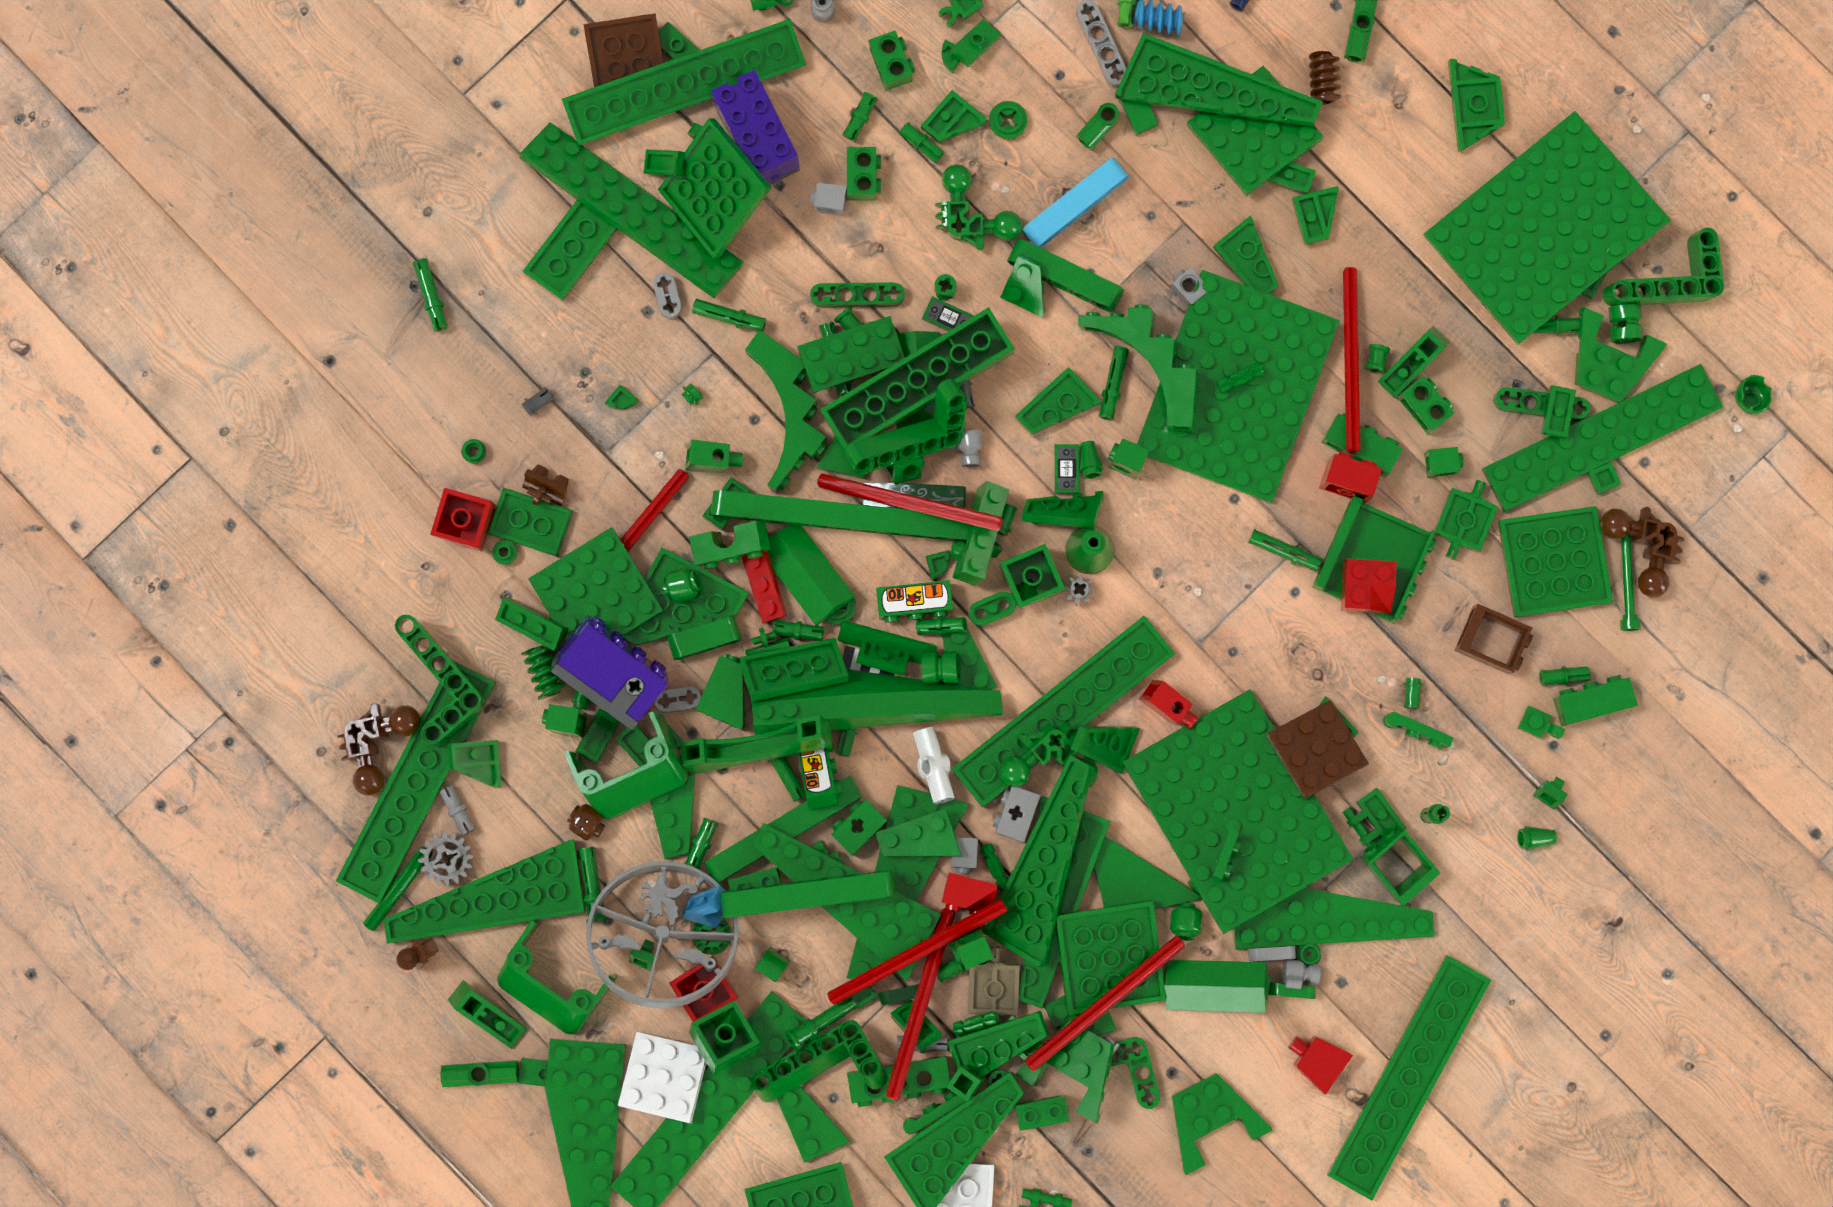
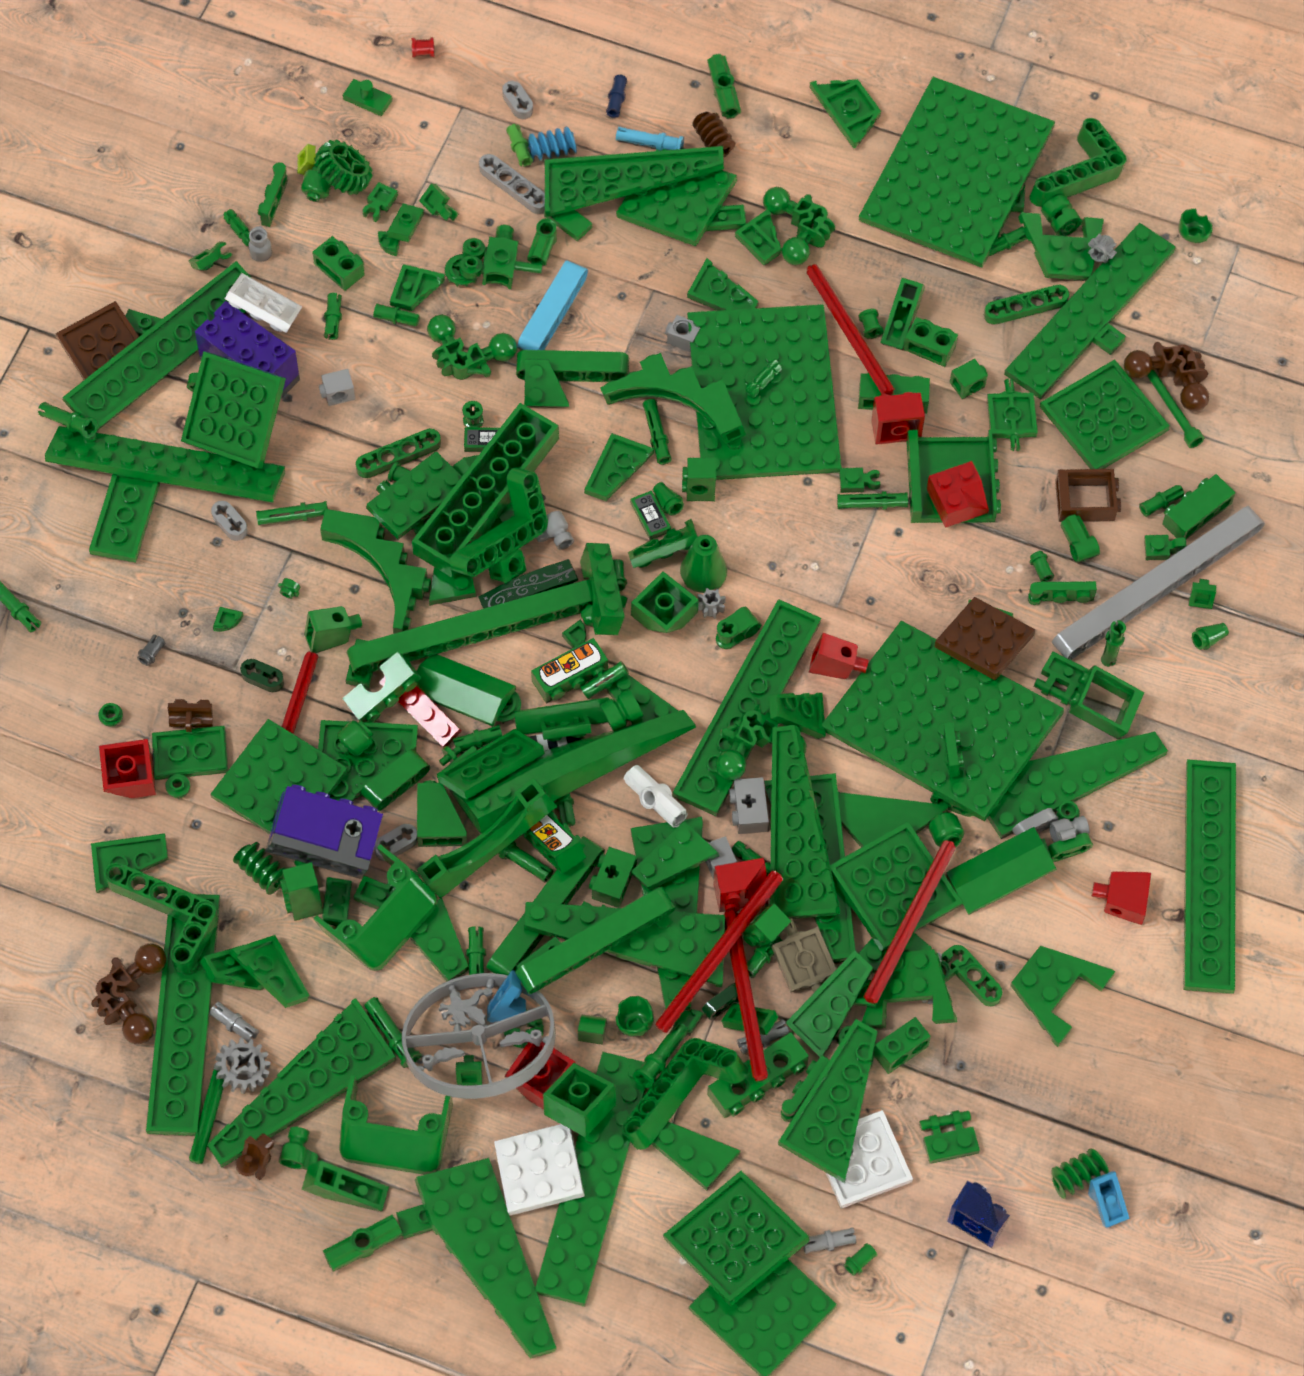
camera: 25 degrees left, 20 degrees down
green plate [495,597,567,651] -> none
reddish brown head [567,804,606,841] -> none
green tile [643,149,684,176] -> none
red axle [817,474,1003,531] -> none
green brick [847,147,881,201] -> none
green brick [946,1065,985,1102] -> none
green axle [953,1011,1000,1036] -> none
green plate [969,591,1016,626] -> none
green plate [1541,385,1576,439] -> none
none -> green pin [38,402,98,438]
none -> green wing [91,833,169,893]
none -> white plate [225,273,302,333]
none -> green wing [230,935,310,1008]
none -> dark green beam [240,659,284,693]
none -> green piece [279,1126,319,1170]
none -> green plate [419,183,459,221]
none -> green piece [459,225,542,289]
none -> green hair [615,996,654,1037]
none -> medium azure pin [616,127,684,151]
none -> green piece [716,606,762,649]
none -> green piece [763,186,835,266]
none -> green plate [839,468,880,493]
none -> light grey beam [1052,506,1265,660]
none -> green piece [1060,514,1100,563]
none -> light grey gear [1088,234,1117,263]

